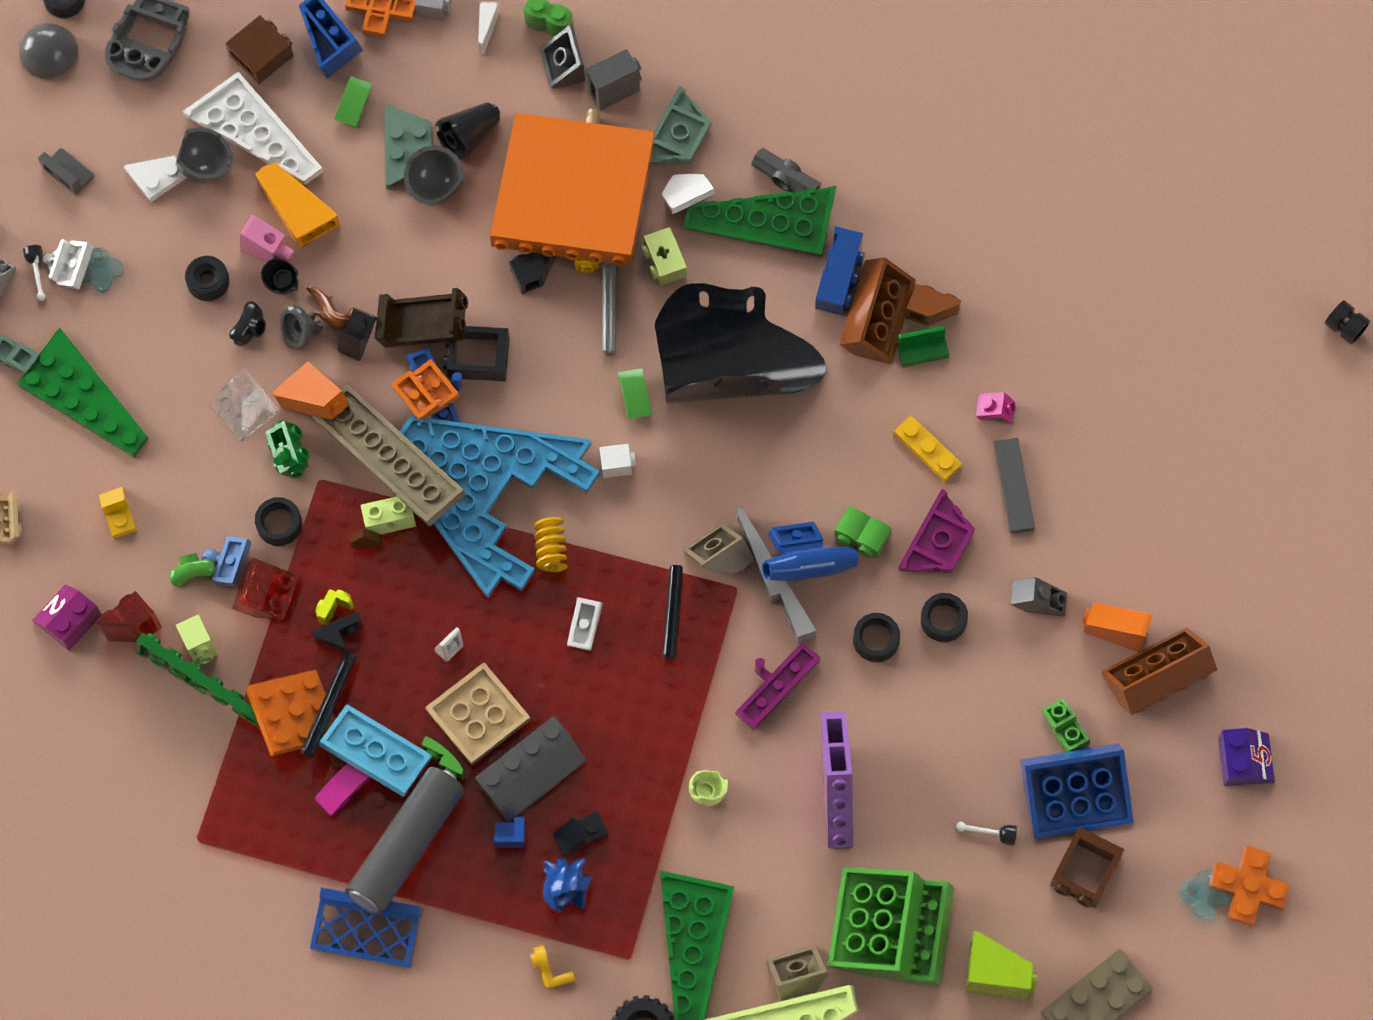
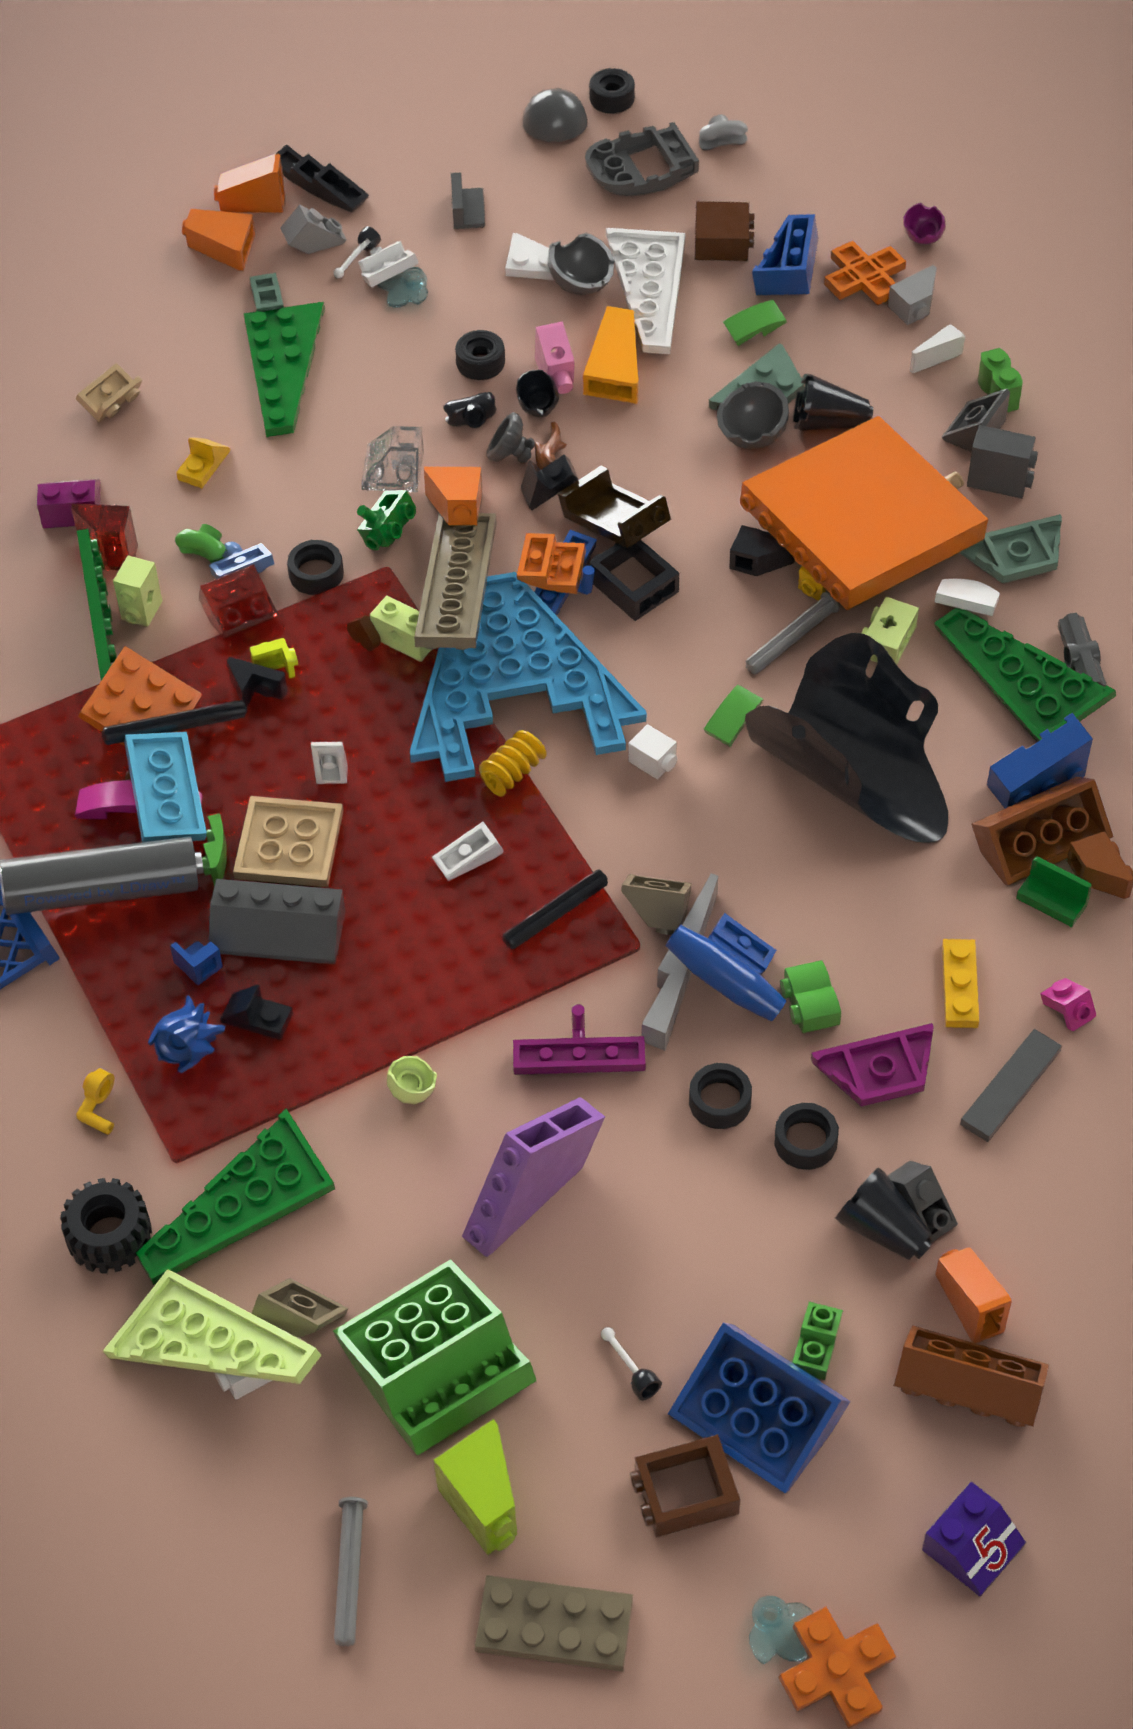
camera: 45 degrees right, 15 degrees down
none -> black cone [835,1167,932,1260]

